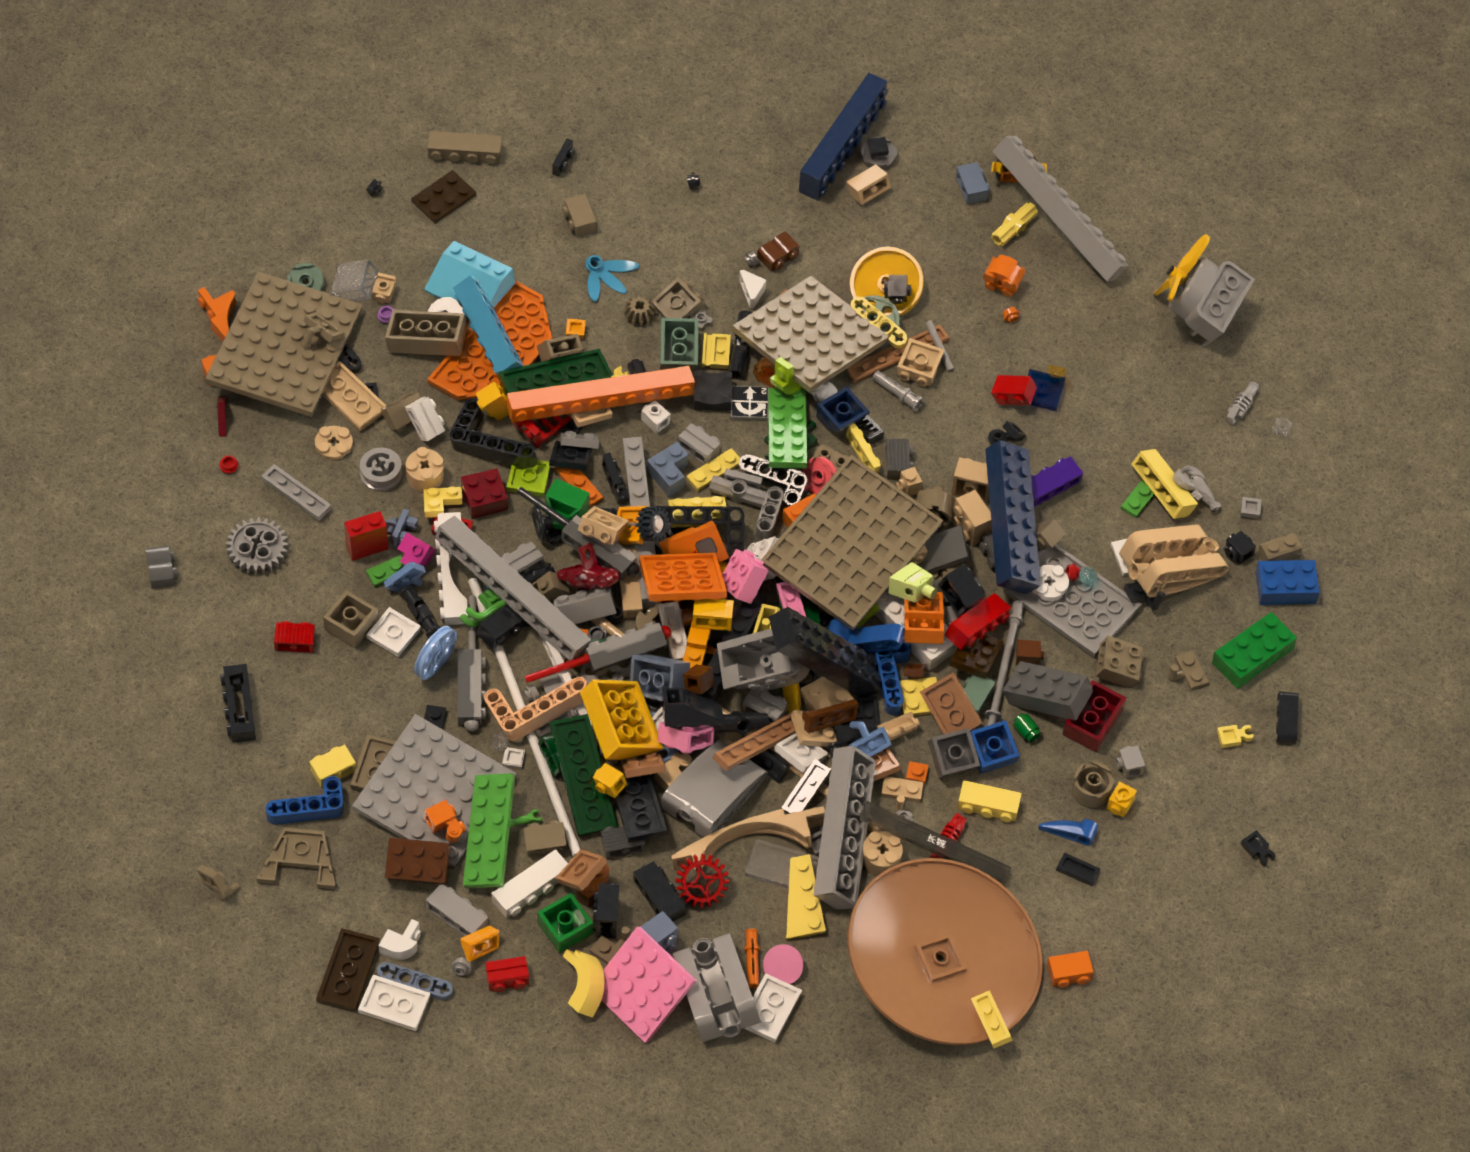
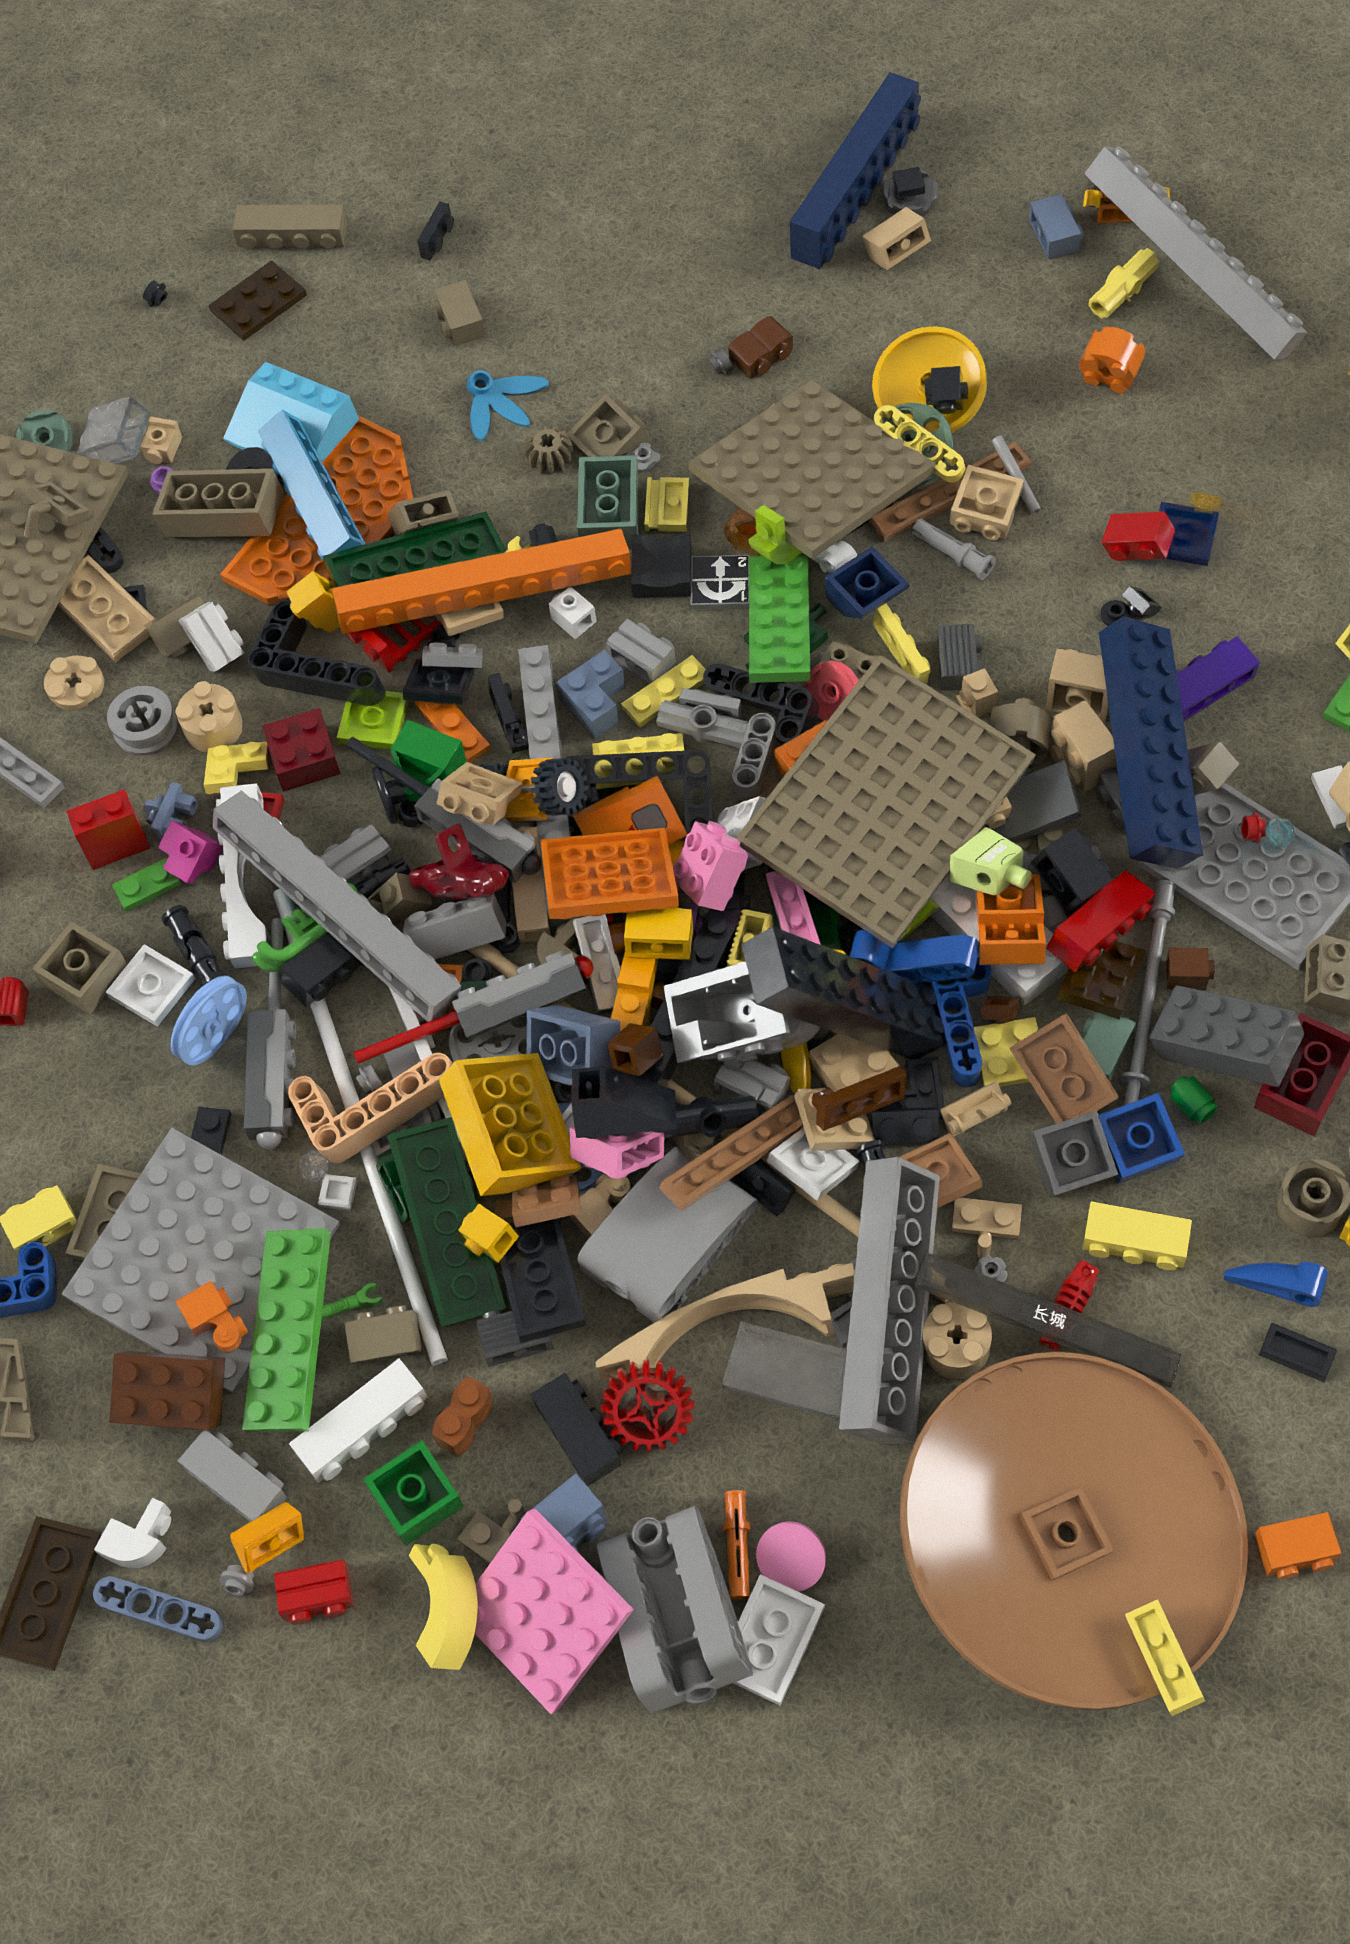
camera: 10 degrees right, 5 degrees up
white plate [358,975,430,1031] -> none
medium blue plate [384,562,426,592] -> none
medium nougat plate [555,849,608,891] -> none
light orange plate [566,319,586,339] -> none
black brick [593,883,619,939] -> none
black plate [687,172,701,190] -> none
black piece [728,310,752,380] -> none
white slope [739,270,766,309] -> none
plate [782,759,831,814] -> none
light yellow wing [786,854,826,940] -> none
medium blue plate [849,721,892,757] -> none
black slope [855,415,884,445] -> none
orange plate [906,761,929,785] -> none
orange plate [1002,307,1020,323] -> none
white plate [1032,565,1069,601] -> none

